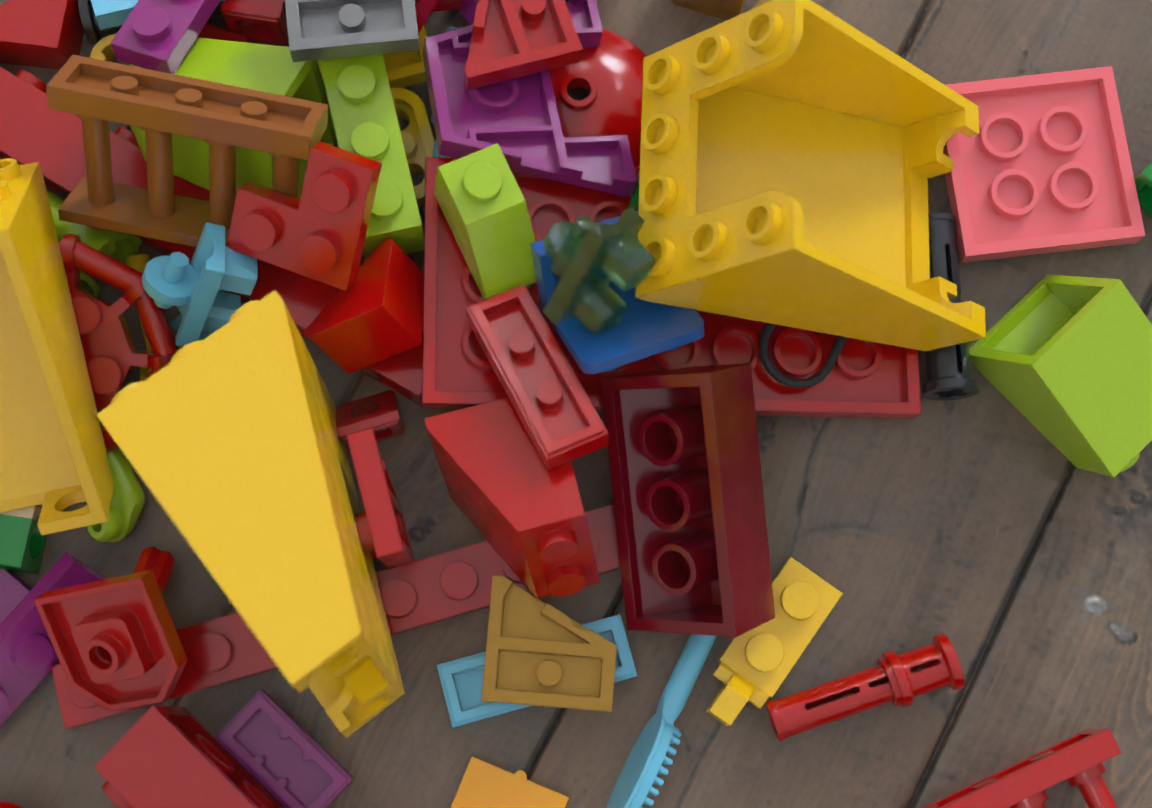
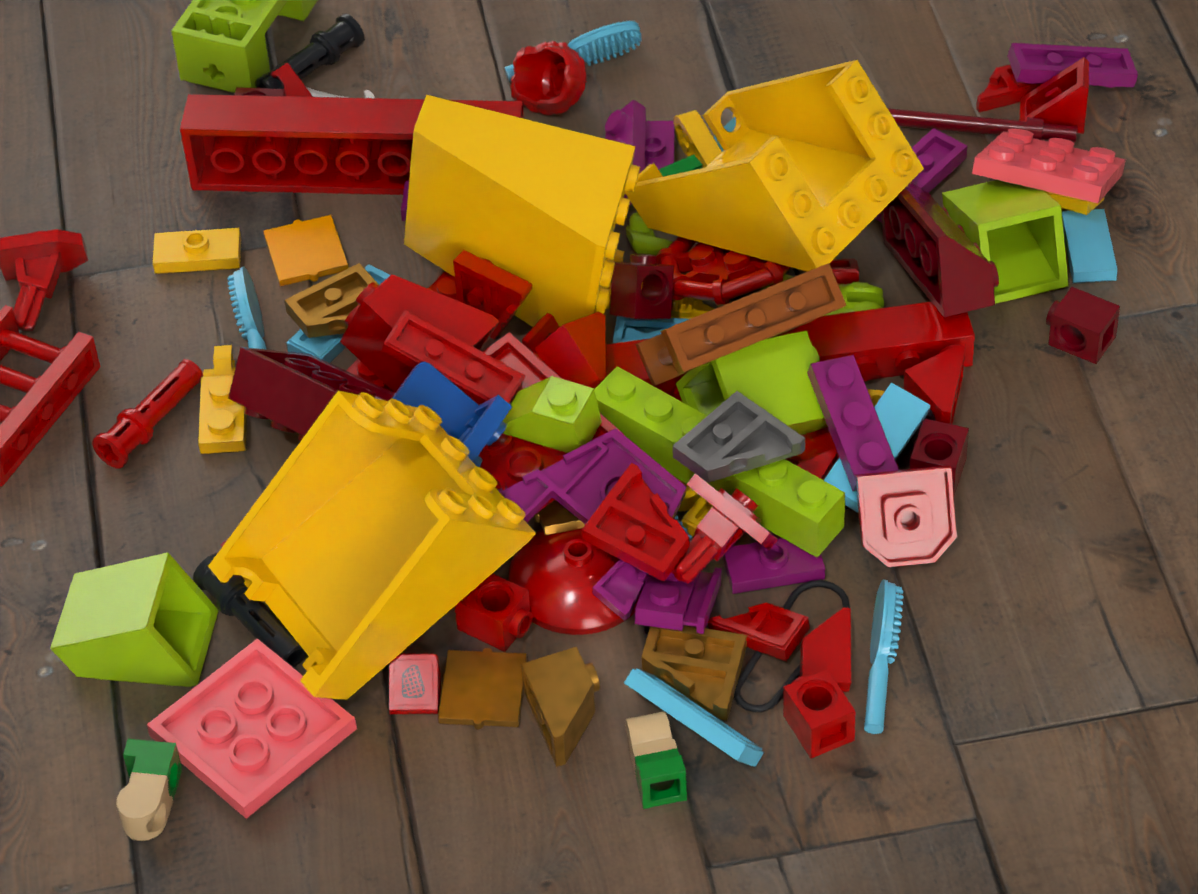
camera: 145 degrees right, 30 degrees down
medium azure hips [141,222,258,347] -> none
red plate [227,142,382,291] -> none
clear green hips [542,208,657,336] -> none

